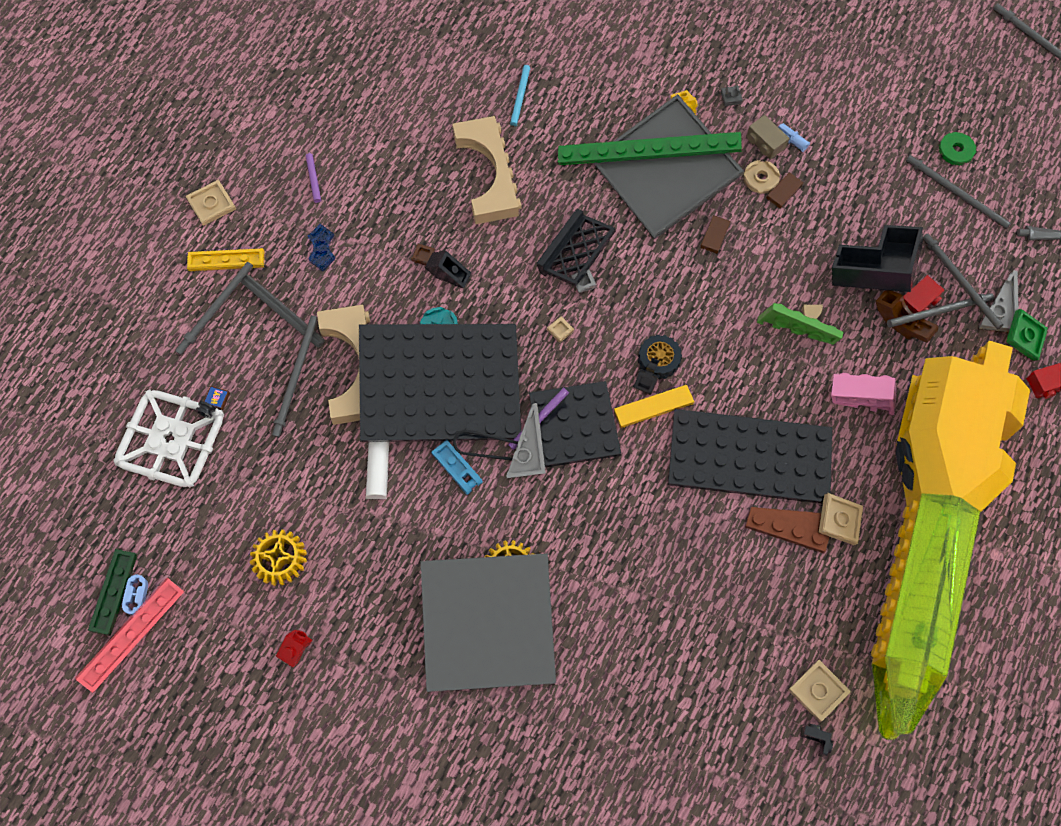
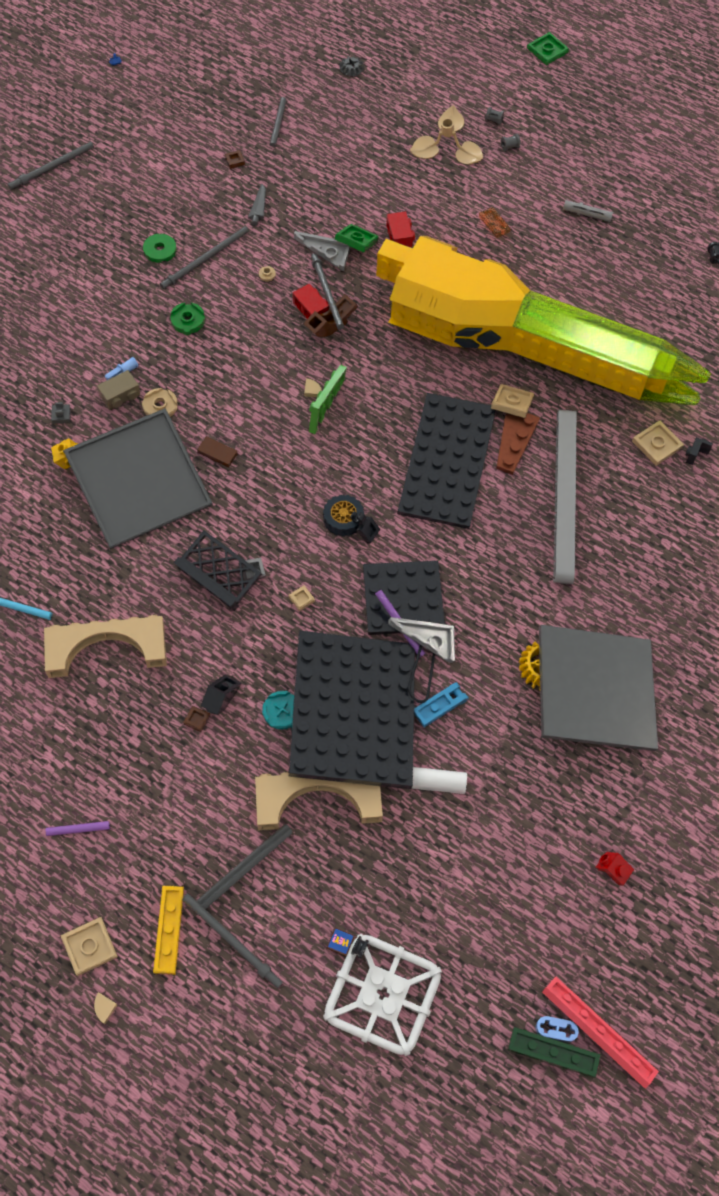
camera: 85 degrees left, 5 degrees down
yellow gear [250,530,307,586] -> none
dark grey bar [272,315,318,438] -> none
clear blue tile [308,224,335,272] -> none
green plate [558,132,742,165] -> none
yellow tile [614,385,694,428] -> none
reddish brown tile [766,172,804,209] -> none
bright pink wedge [831,373,897,415] -> none
black piece [832,225,923,292] -> none
dark grey bar [923,233,1003,329] -> none
none -> tan tile [94,992,117,1024]
none -> green plate [170,303,205,335]
none -> tan plate [259,266,276,282]
none -> light grey beam [553,410,577,584]

